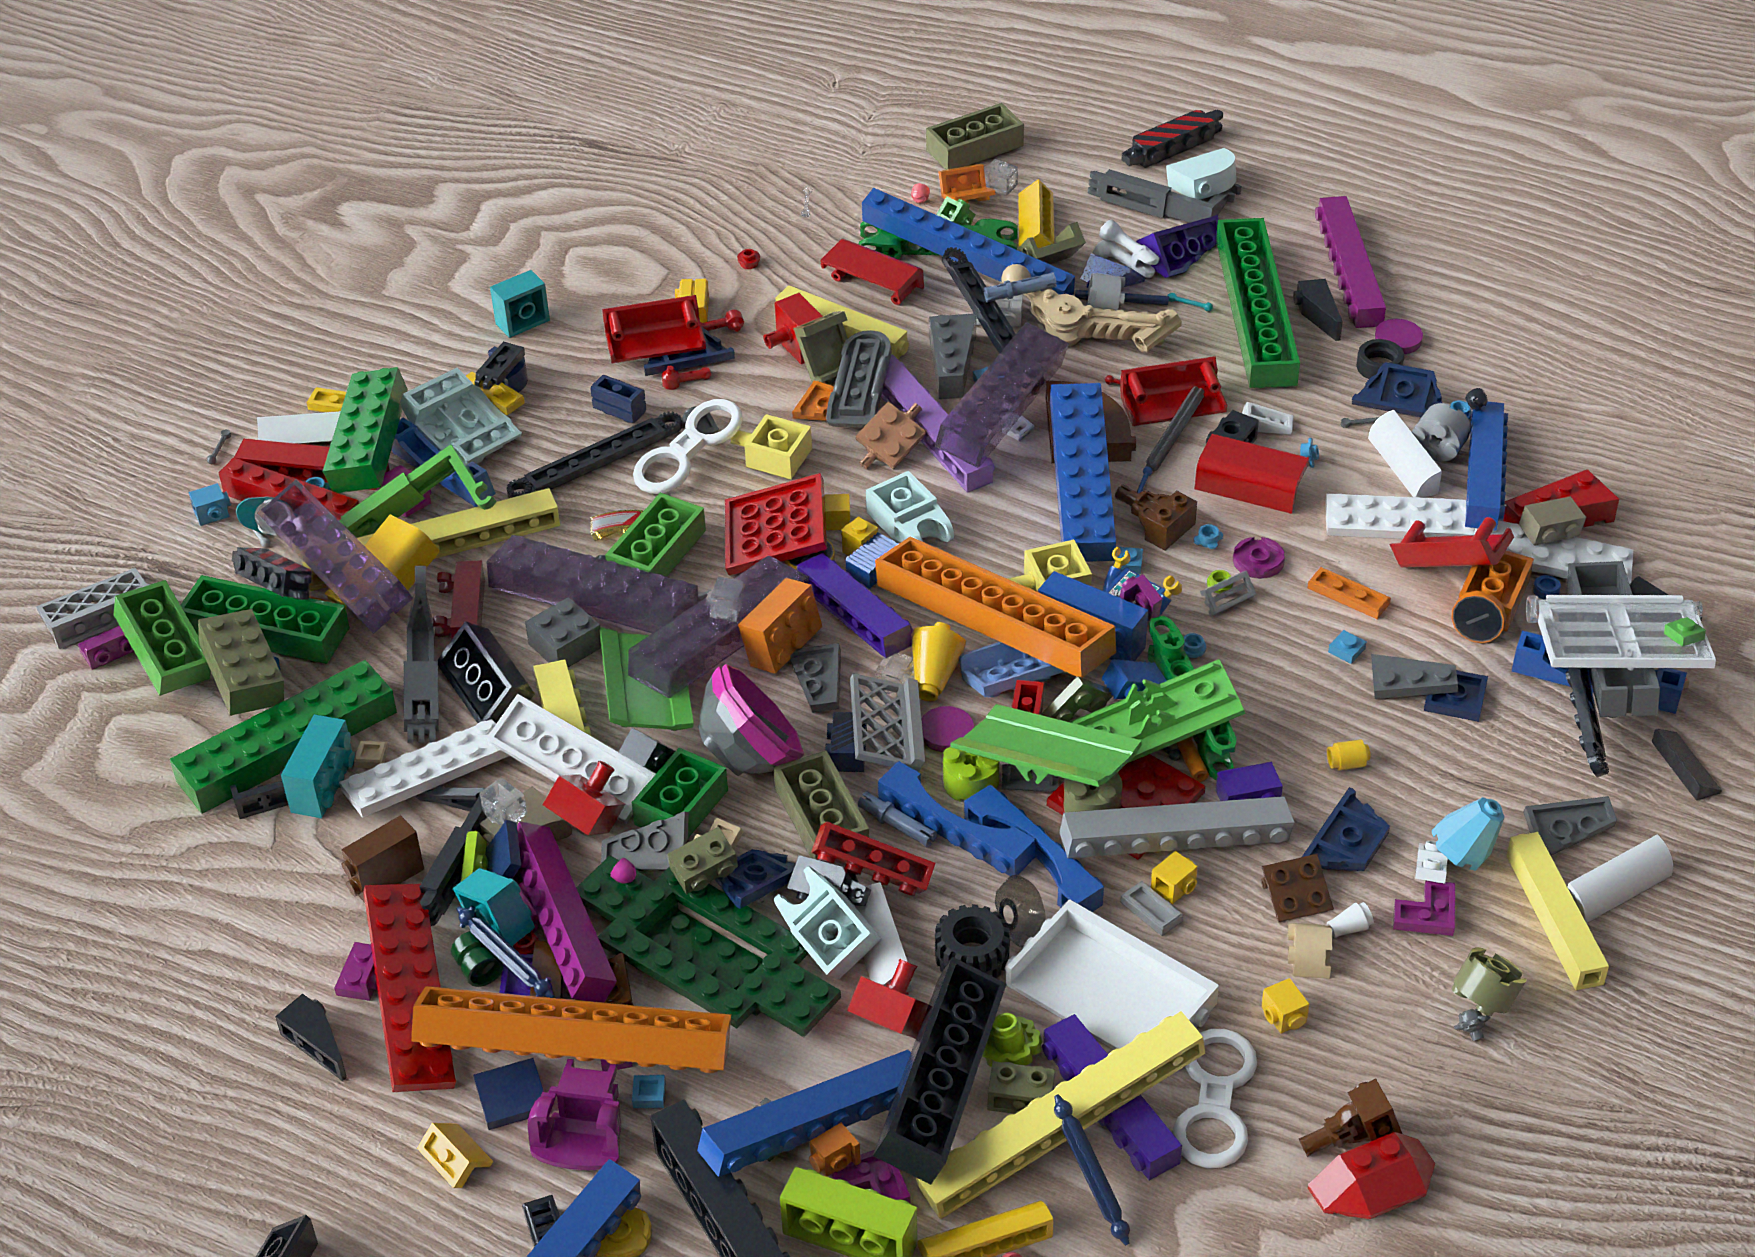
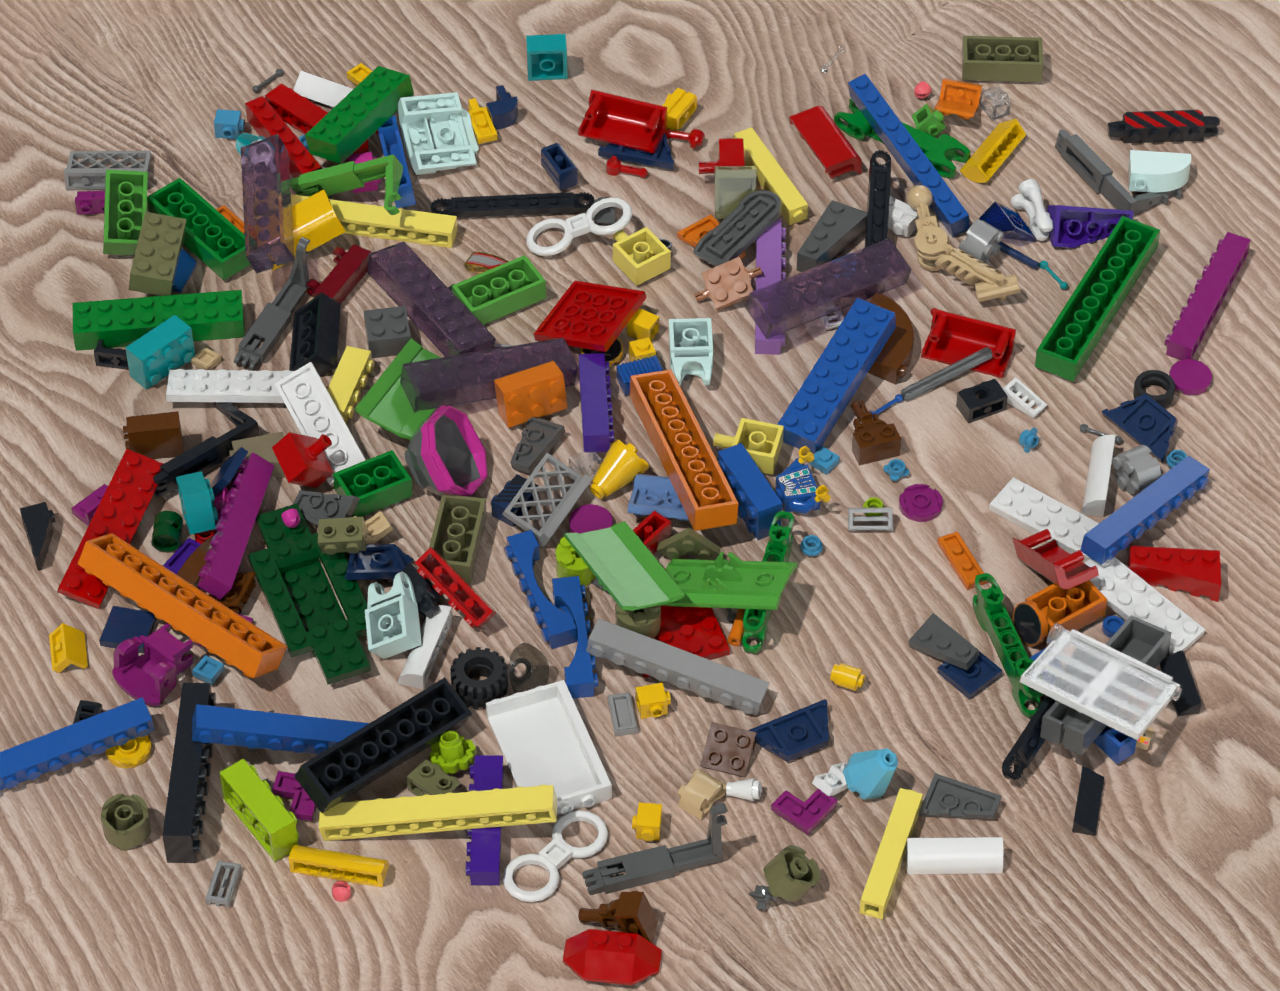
camera: 30 degrees right, 5 degrees up
black hinge [231,547,312,600] -> none
dark blue wheel [457,905,555,998] -> none
lime plate [461,831,487,882] -> none
black hinge [474,341,525,390] -> none
clear brick [480,777,527,826] -> none
brick [619,728,676,773] -> none
clear brick [706,577,744,622] -> none
red plate [737,249,760,269] -> none
orange brick [809,1122,861,1177] -> none
red brick [847,959,929,1039] -> none
sand blue pin [858,791,937,848] -> none
sand blue pin [984,272,1057,302] -> none
olive panel [1017,222,1086,264] -> none
dark blue wheel [1054,1094,1130,1246] -> none
blue brick [1102,659,1166,700] -> none
magenta bracket [1120,574,1162,621] -> none
red piece [1194,434,1309,514] -> none
dark purple brick [1216,761,1283,801] -> none
black slope [1293,278,1343,341] -> none
dark azure plate [1328,630,1367,664] -> none
black hinge [1465,388,1488,410] -> none
dark tan brick [1519,496,1586,546] -> none
bright green plate [1664,617,1706,647] -> none
none -> dark grey hinge [582,803,728,895]
none -> green piece [972,573,1043,718]

